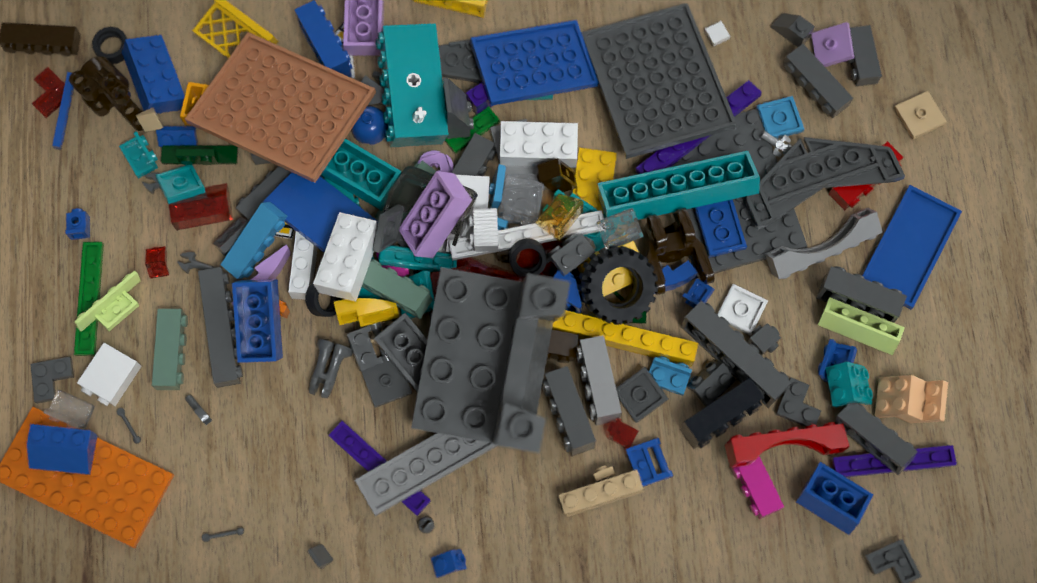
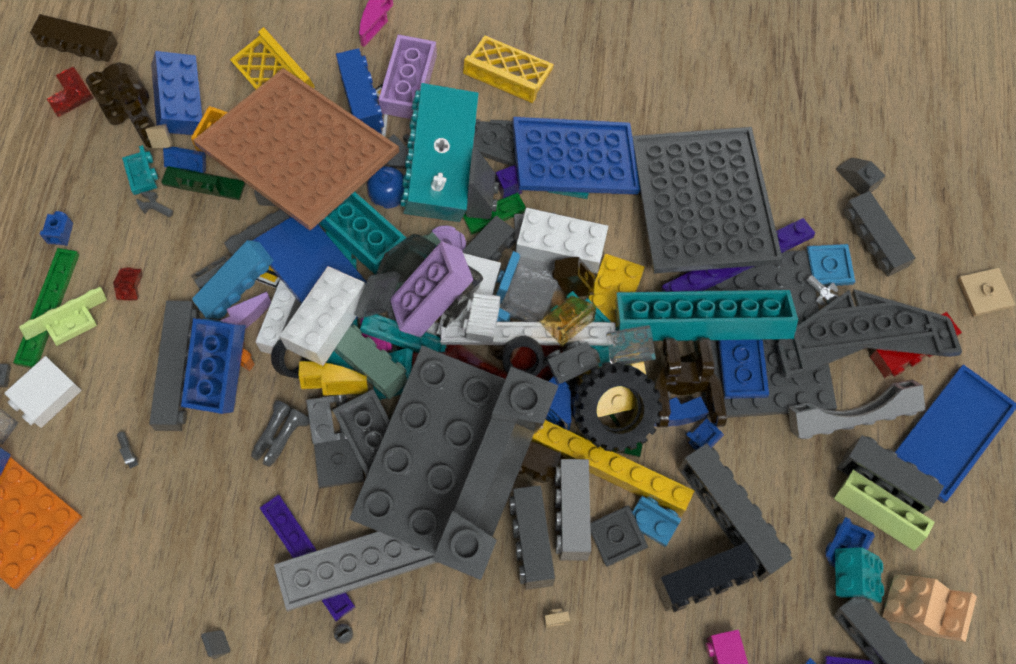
camera: 10 degrees right, 5 degrees down
blue tile [52,72,76,150] -> none
black tyre [92,27,127,64] -> none
dark grey hinge [117,408,141,444] -> none
sand green brick [152,309,188,390] -> none
teal tile [155,164,206,204] -> none
clear red slope [169,184,233,231] -> none
dark grey bar [177,252,214,274] -> none
dark grey hinge [202,527,244,542] -> none
tan brick [559,470,645,517] -> none
clear red bracket [607,418,639,449] -> none
blue plate [625,438,674,487] -> none
dark grey bracket [687,360,736,406] -> none
white tile [704,21,730,46] -> none
white tile [717,284,768,336] -> none
red arch [724,422,850,468] -> none
dark grey brick [747,323,781,356] -> none
dark grey plate [776,378,821,427] -> none
lavender plate [812,22,854,67] -> none
dark grey brick [847,25,882,87] -> none

